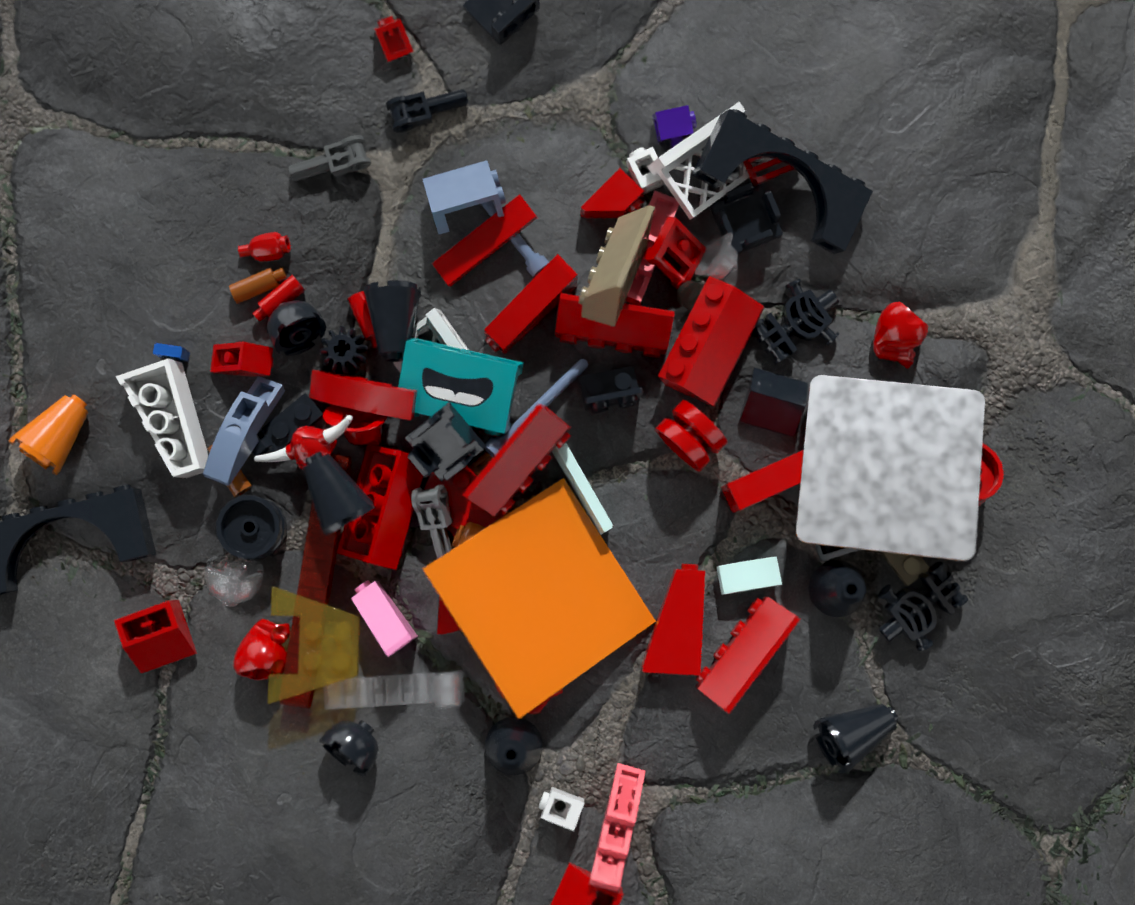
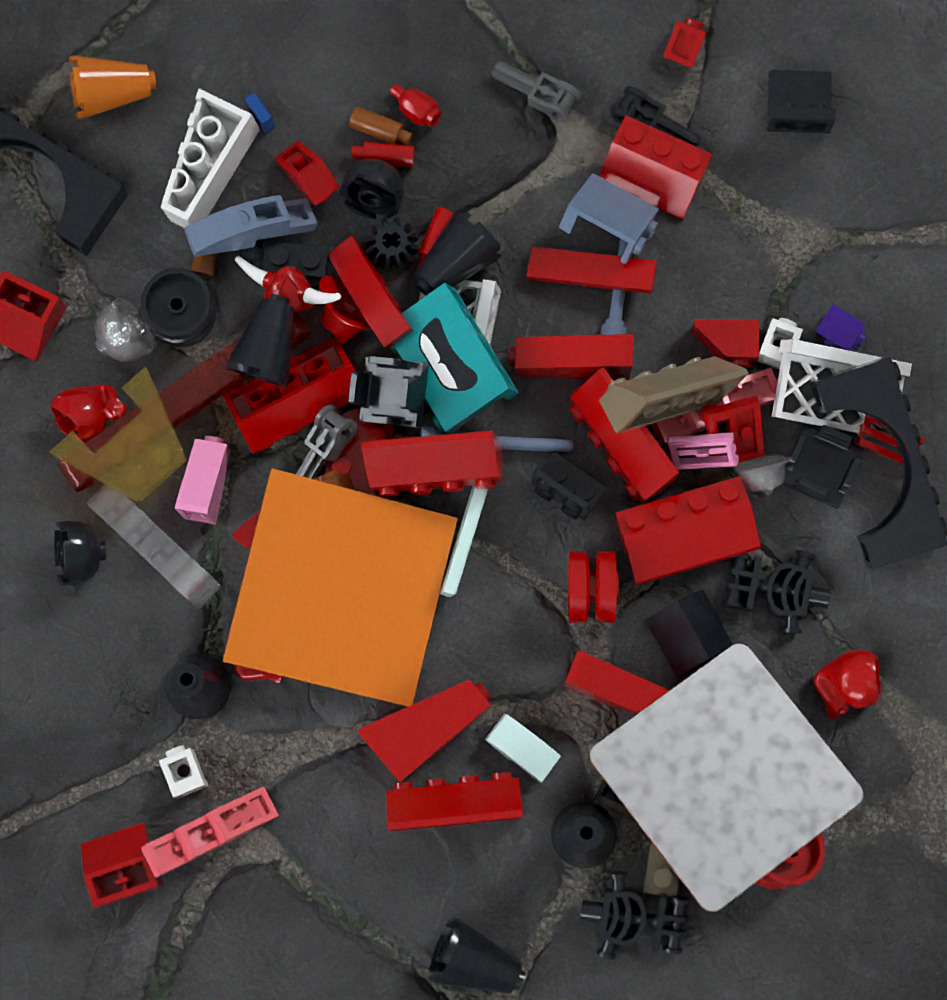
camera: 55 degrees right, 5 degrees down
none -> red slope [599,116,712,221]
none -> bright pink tile [668,433,739,470]

